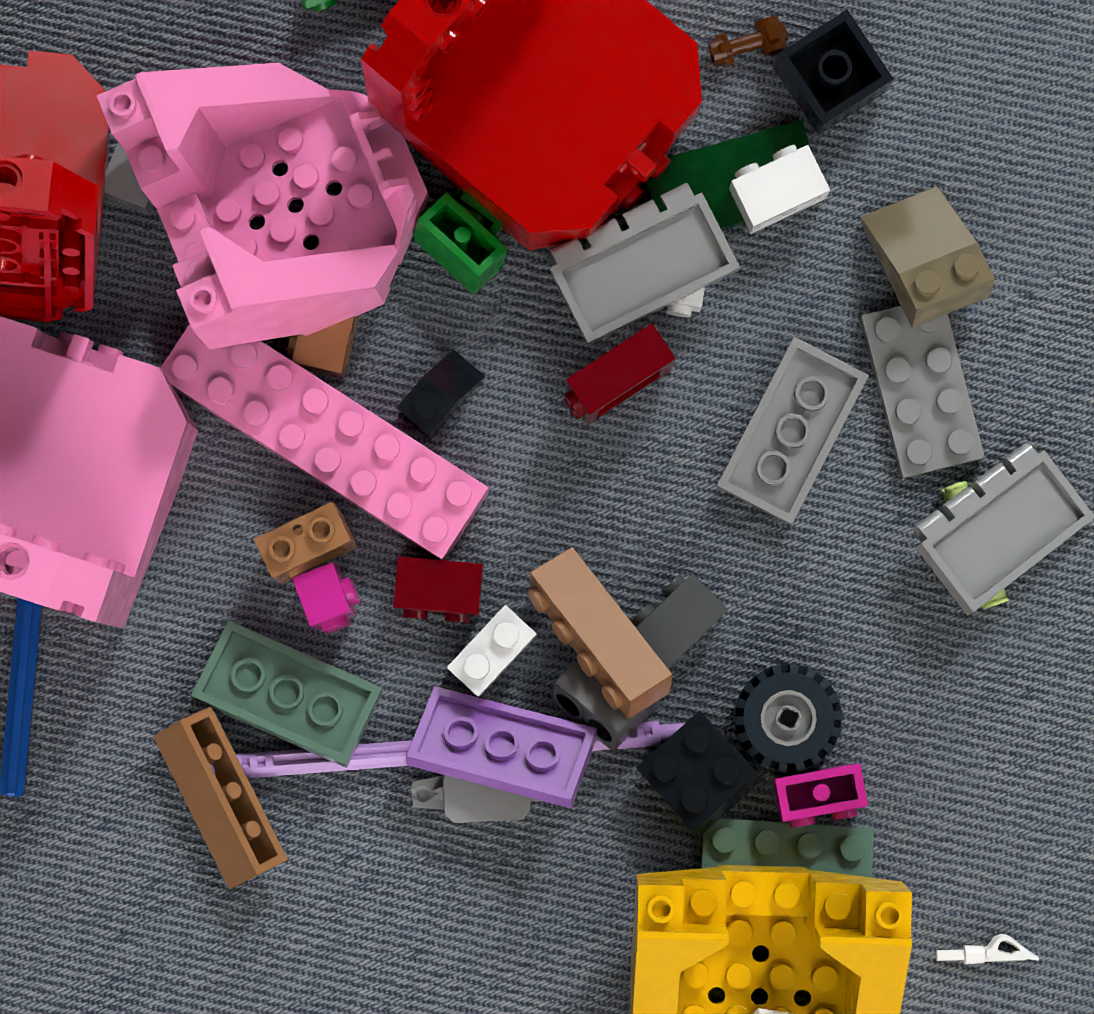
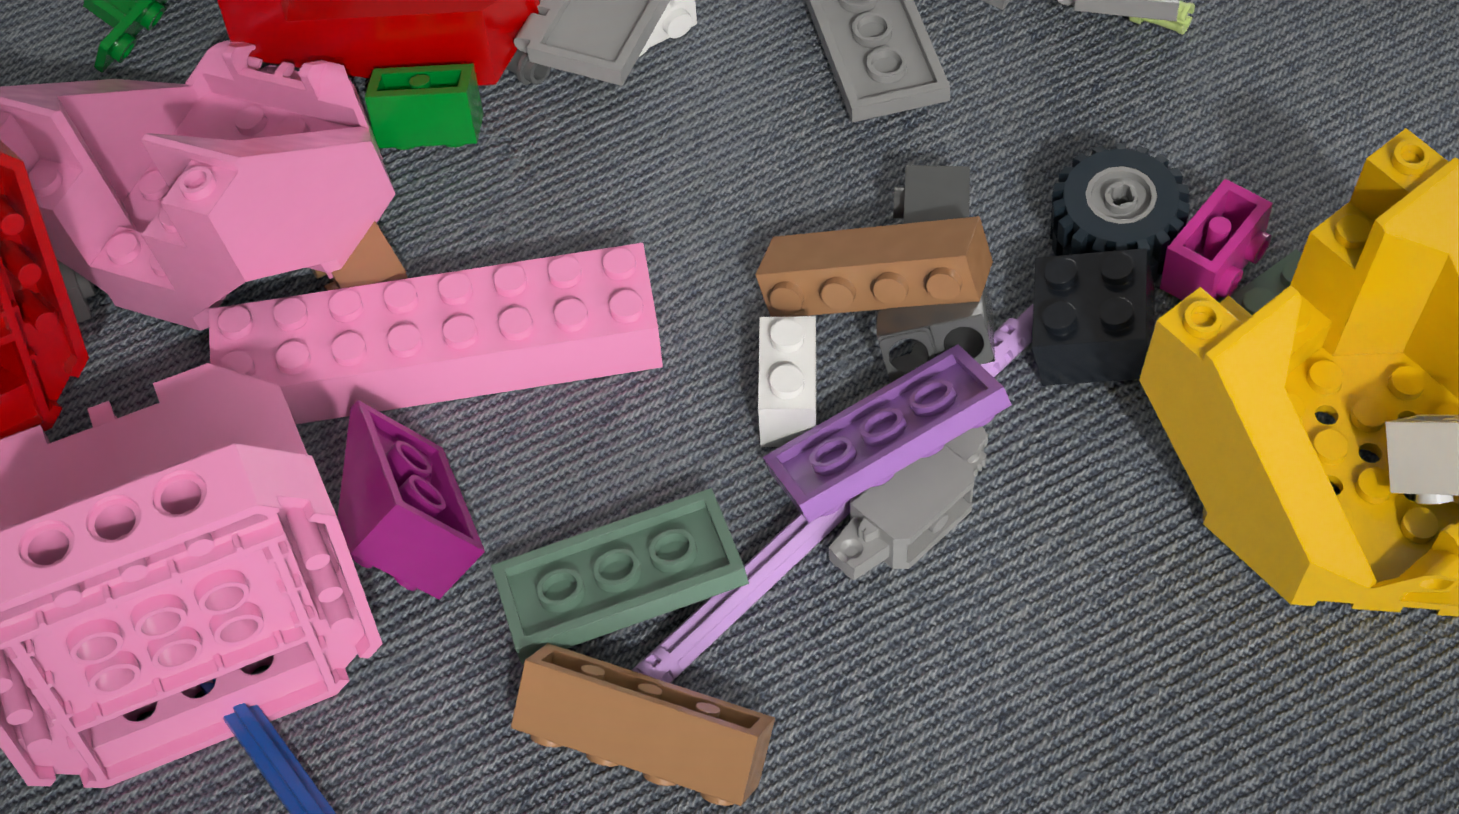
camera: 40 degrees left, 30 degrees down
medium nougat window [254,501,358,584] -> none
dark pink brick [292,562,360,634] -> none
dark red brick [393,556,484,623] -> none
black slope [396,349,485,440] -> none
dark red window [563,323,676,425] -> none
none -> magenta slope [338,400,485,600]

